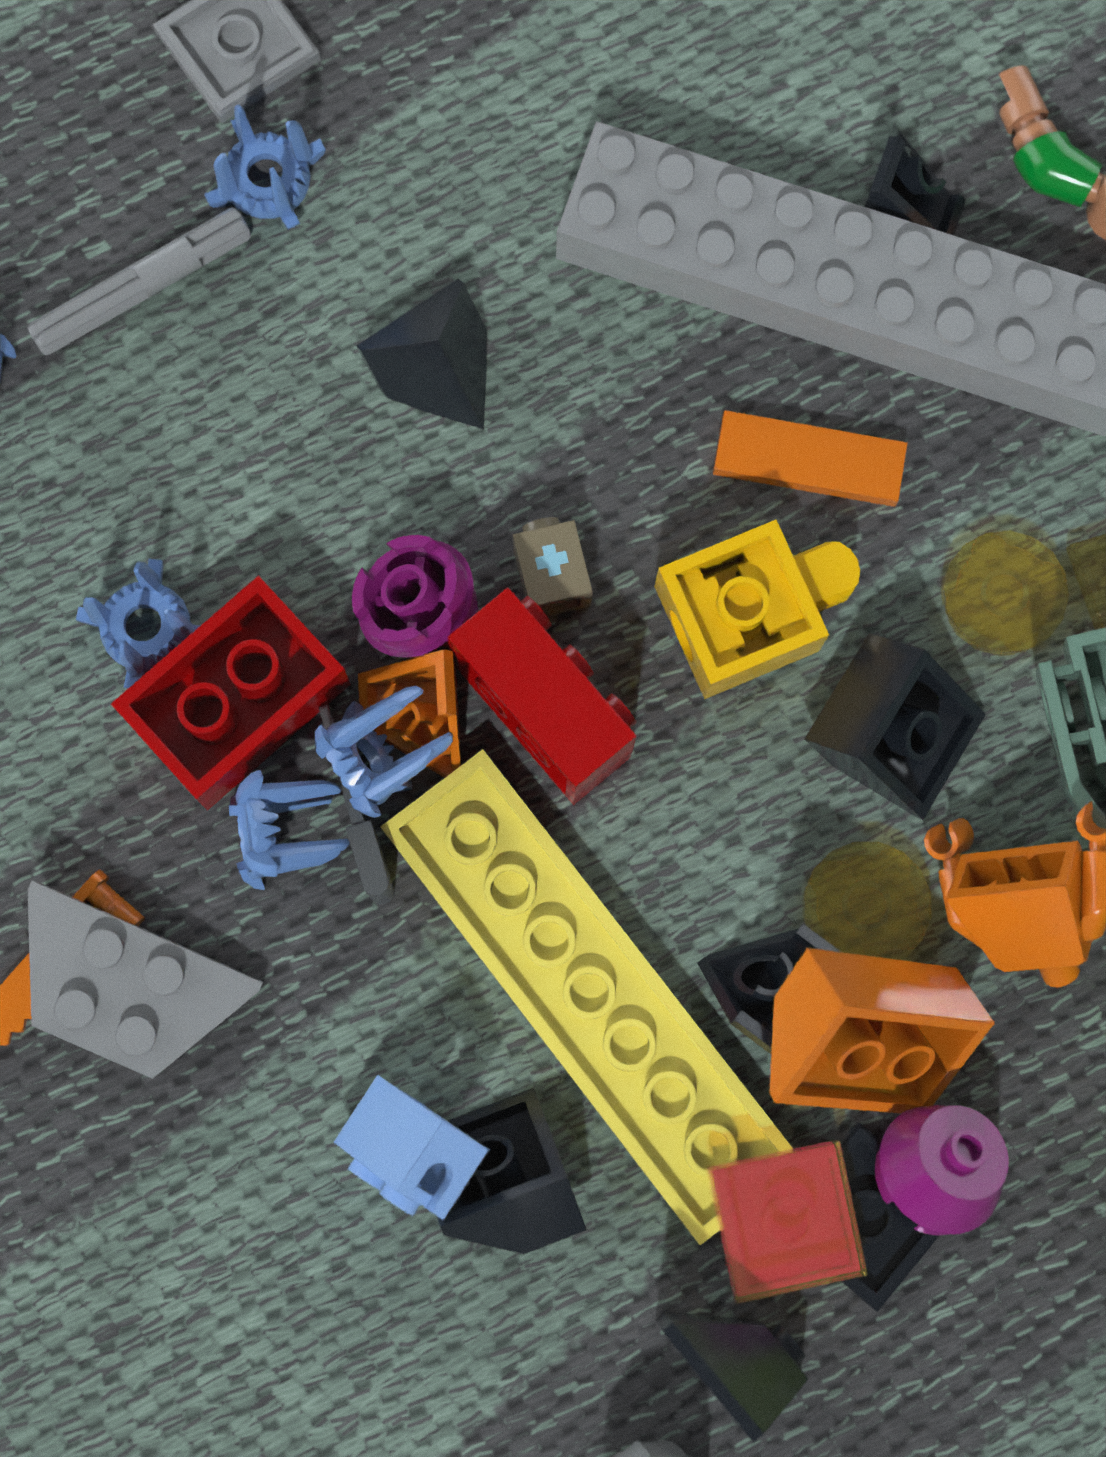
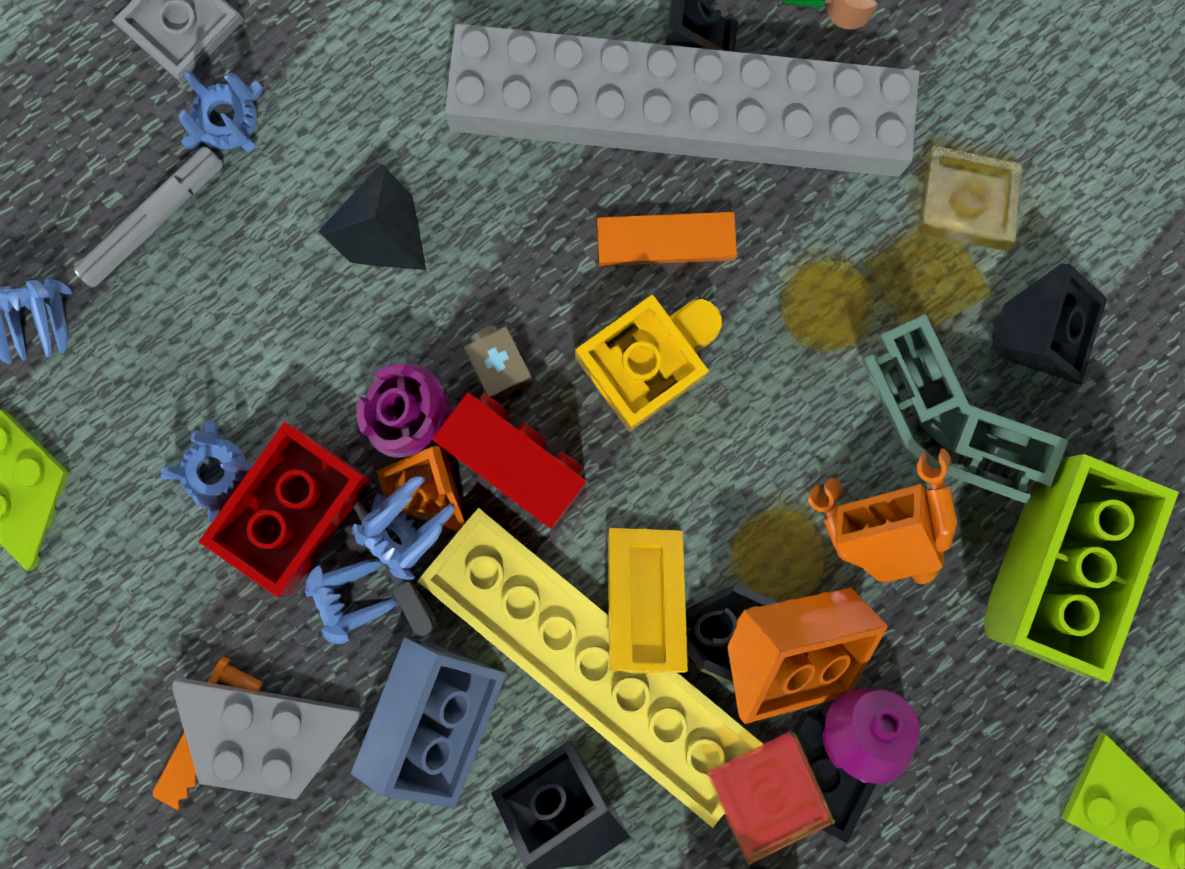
camera: 15 degrees left, 5 degrees up
light blue brick [334,1075,489,1220] -> none
black slope [804,633,986,820] -> none
none -> sand blue slope [351,637,507,808]
none -> yellow piece [608,528,688,674]

